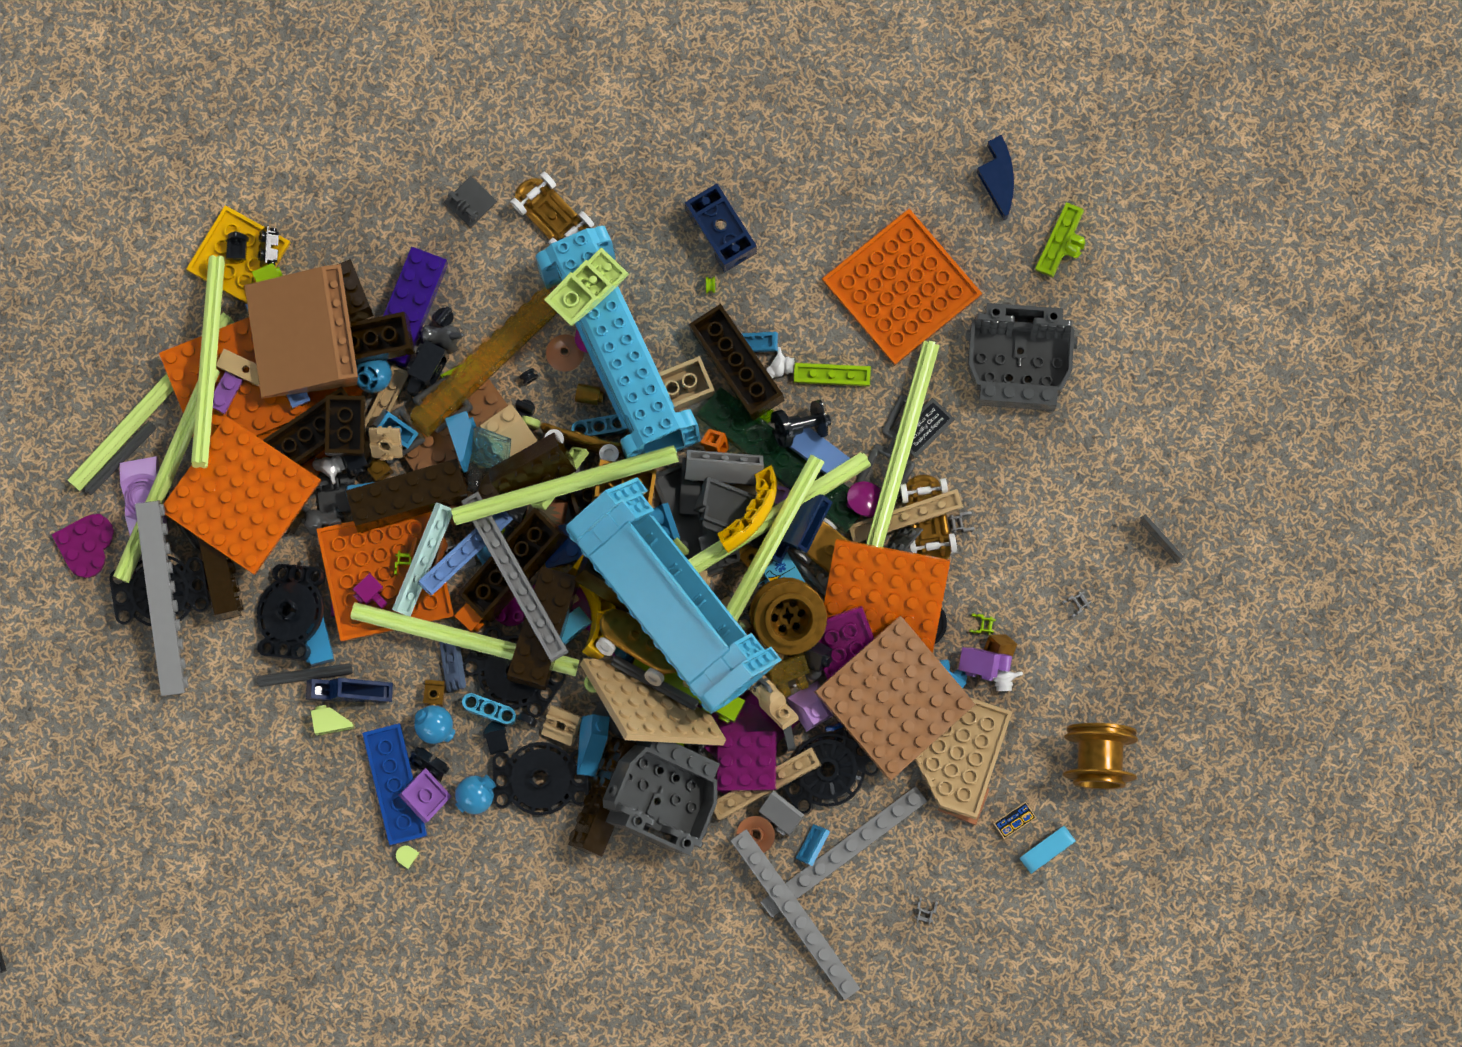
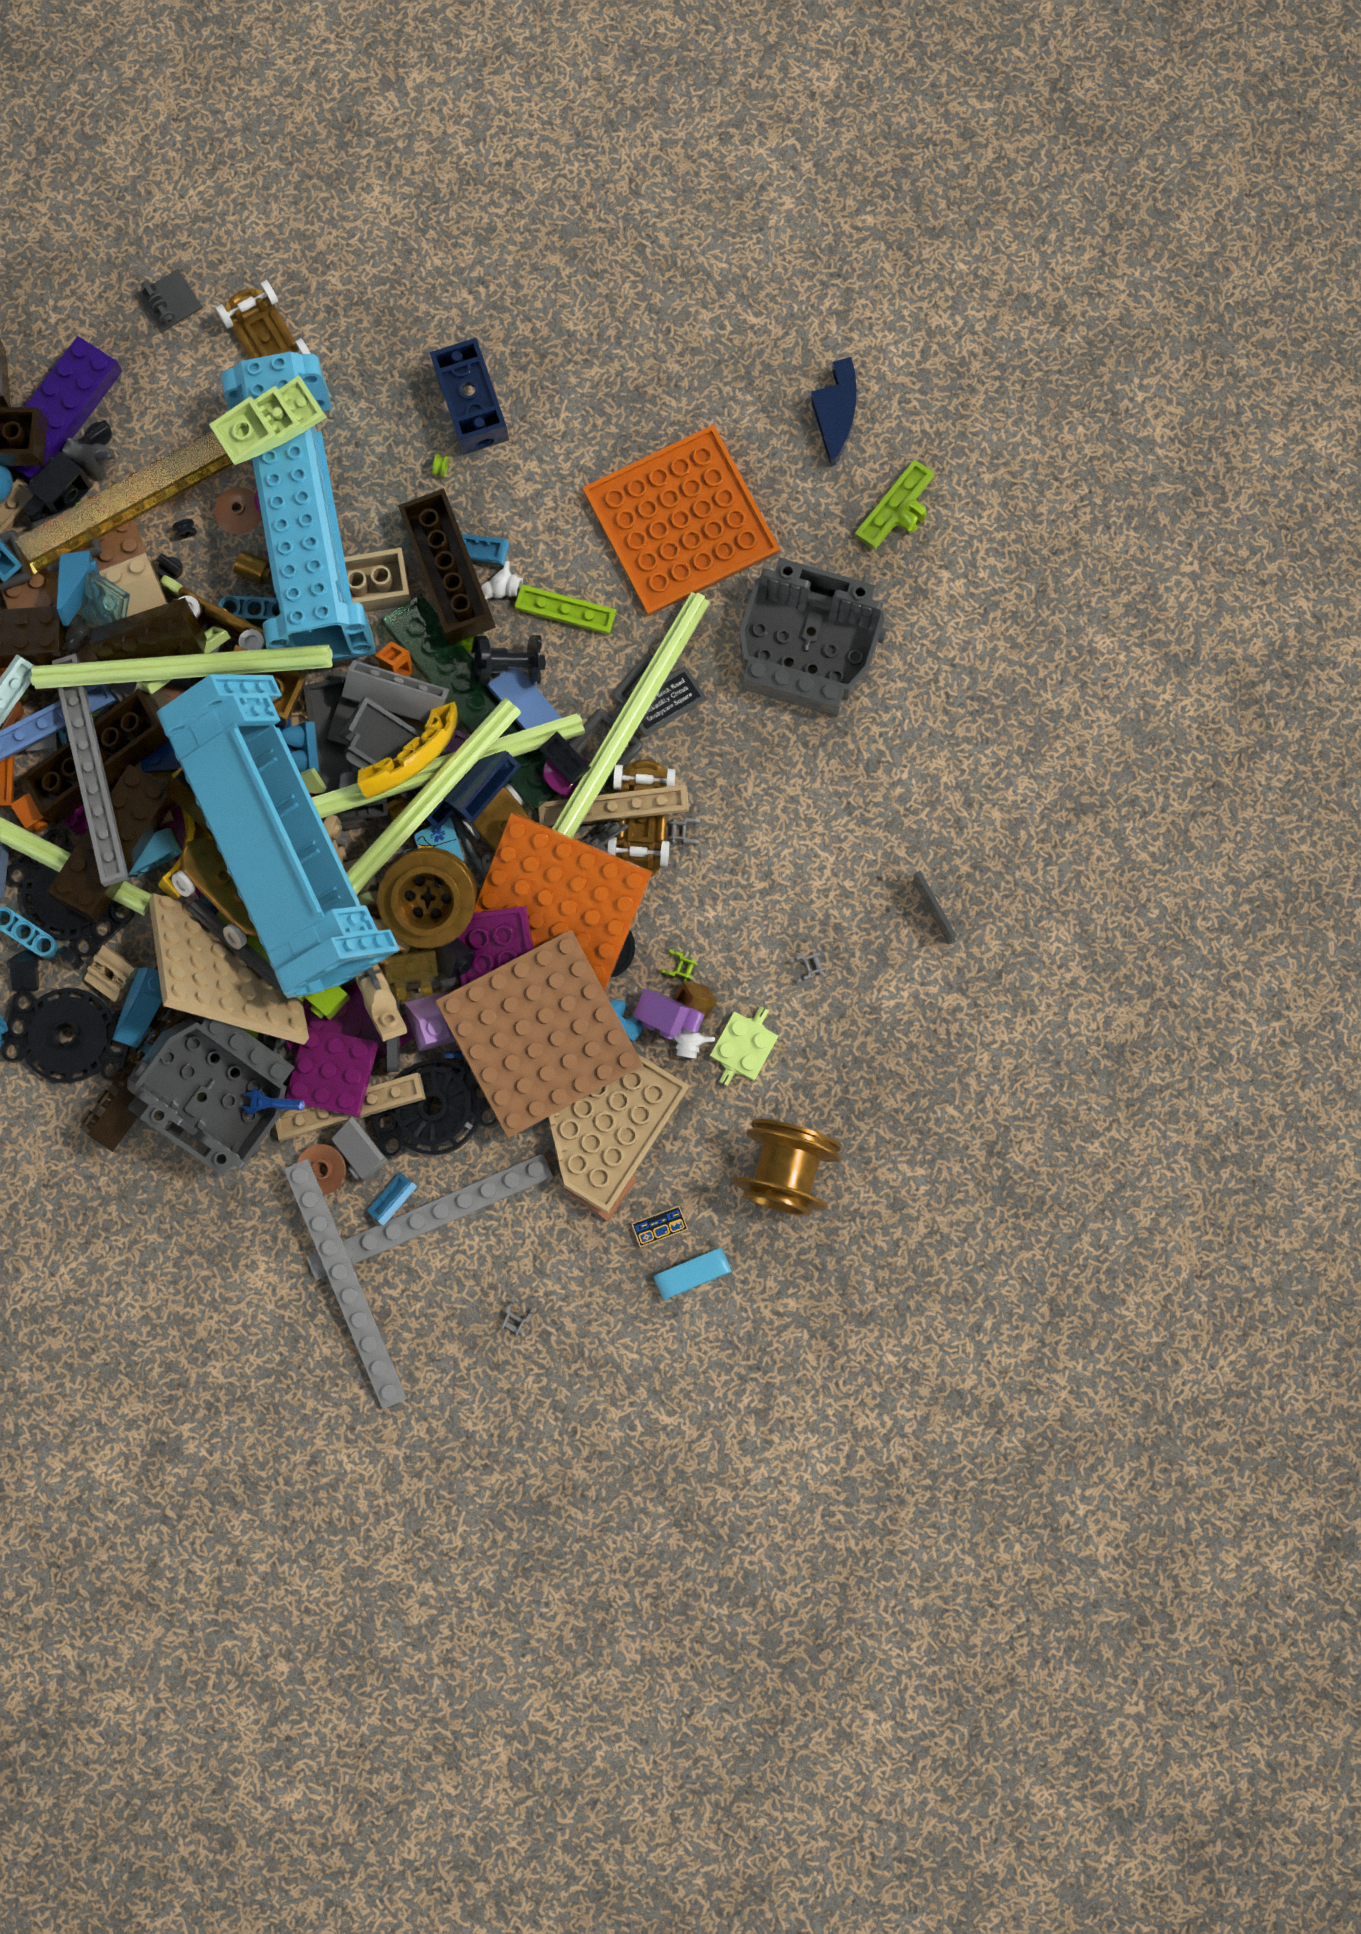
camera: 15 degrees right, 0 degrees up
none -> blue piece [242,1088,305,1114]
none -> black plate [539,731,591,785]
none -> yellowish green plate [709,1006,778,1087]

